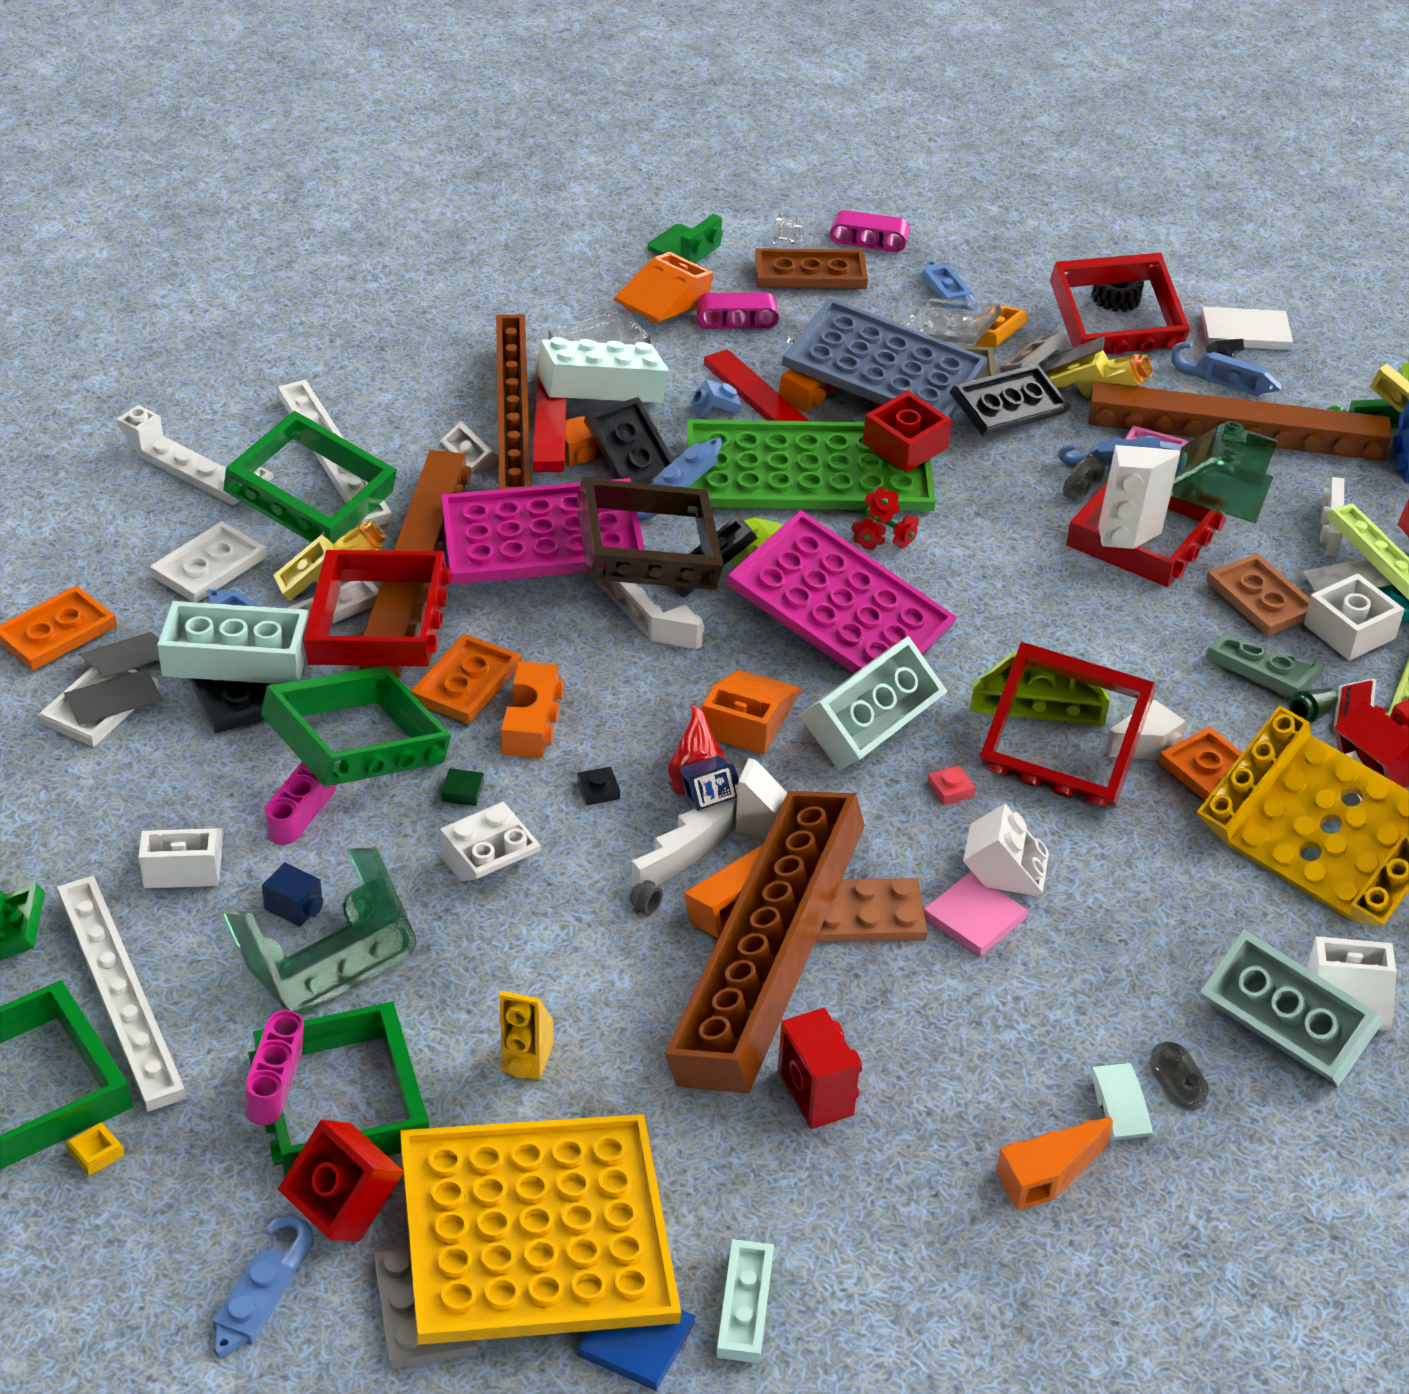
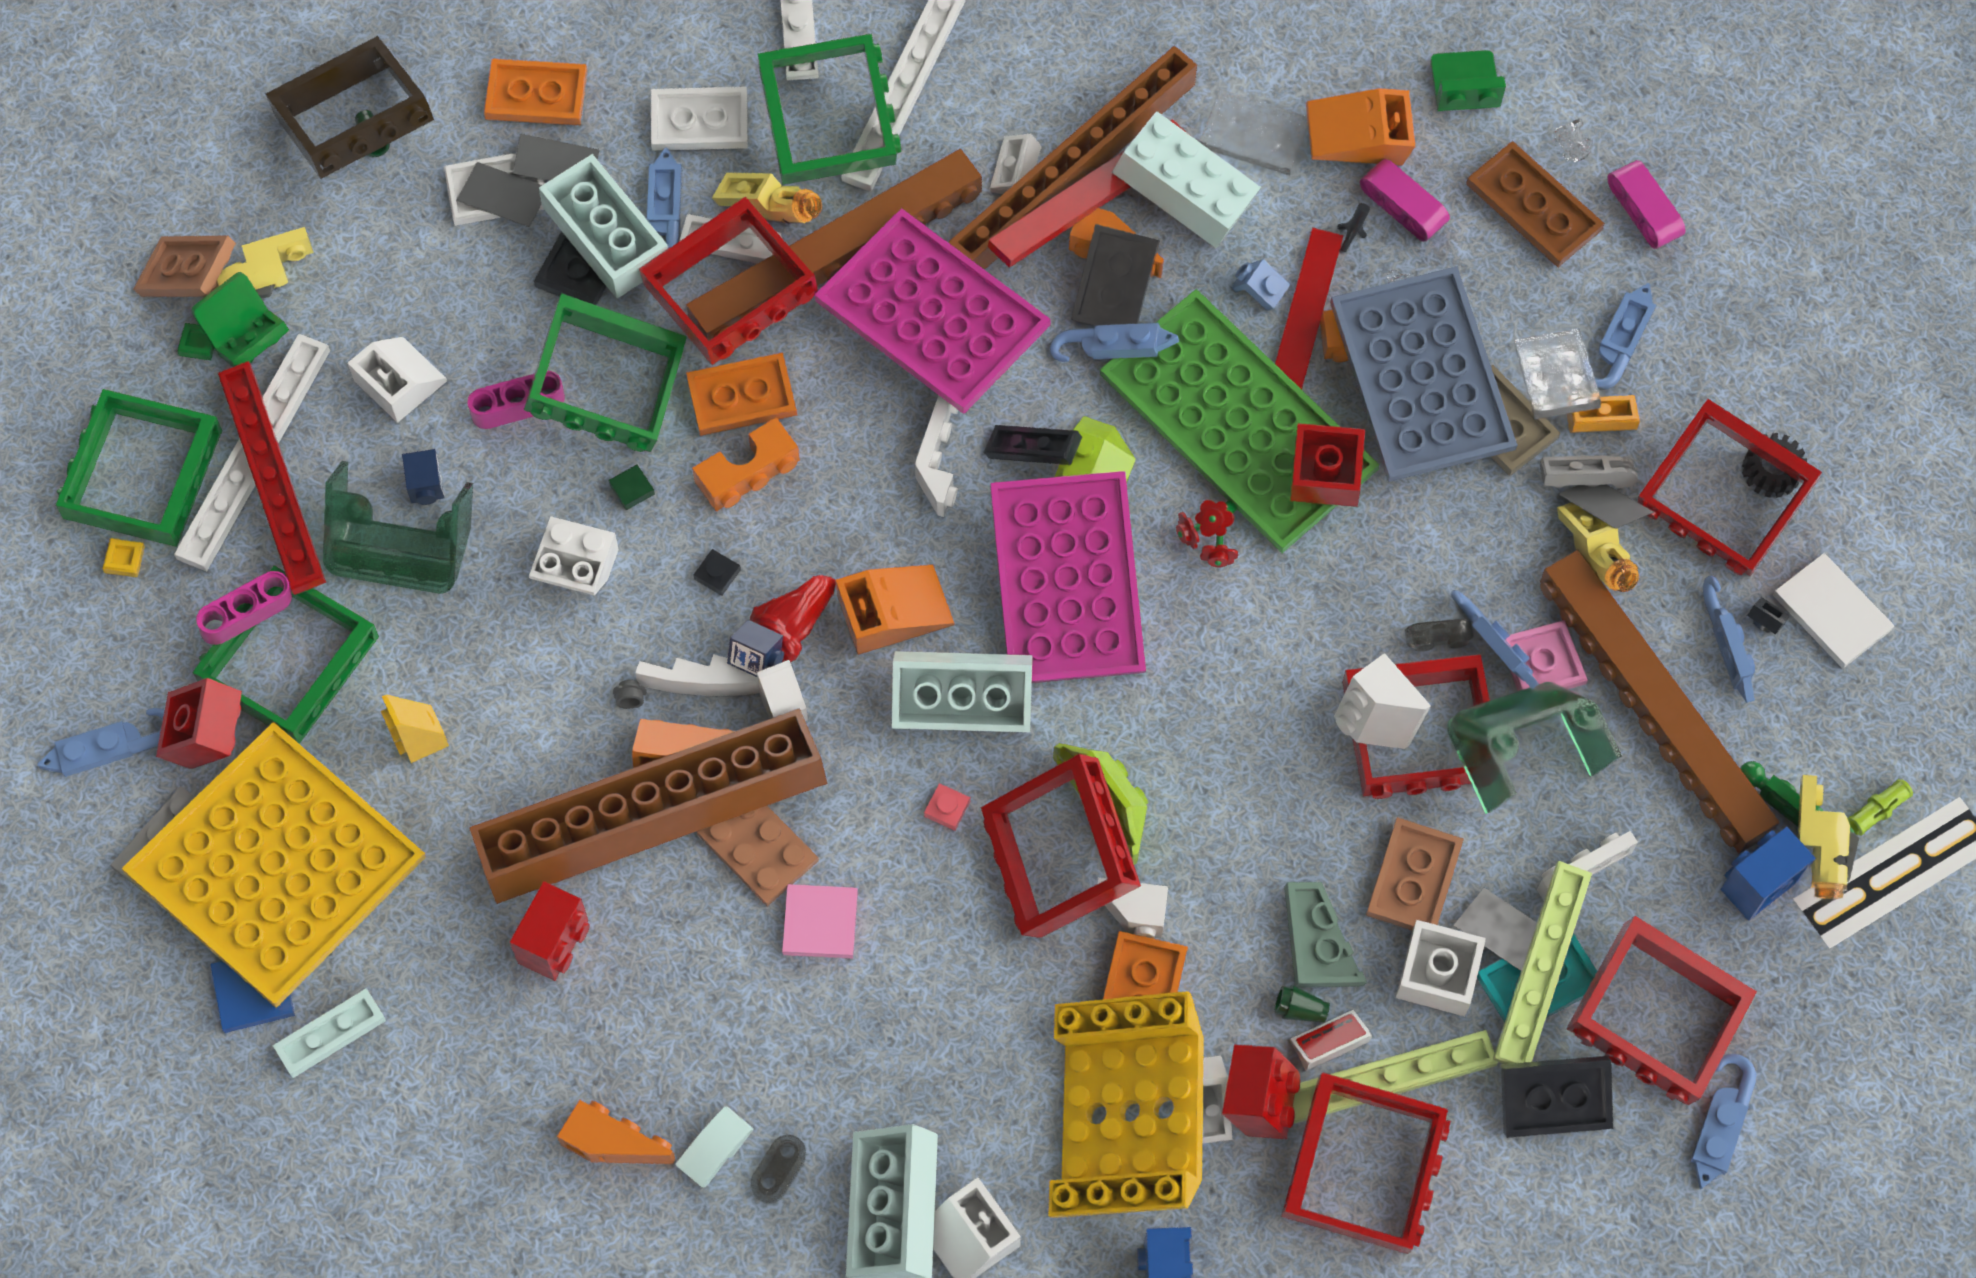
camera: 50 degrees right, 25 degrees up
dark brown window [576,477,724,590] -> none
black tile [949,364,1070,436] -> none
white slope [963,803,1049,896] -> none
none -> red tile [218,361,326,595]
none -> black bar [1337,203,1370,252]

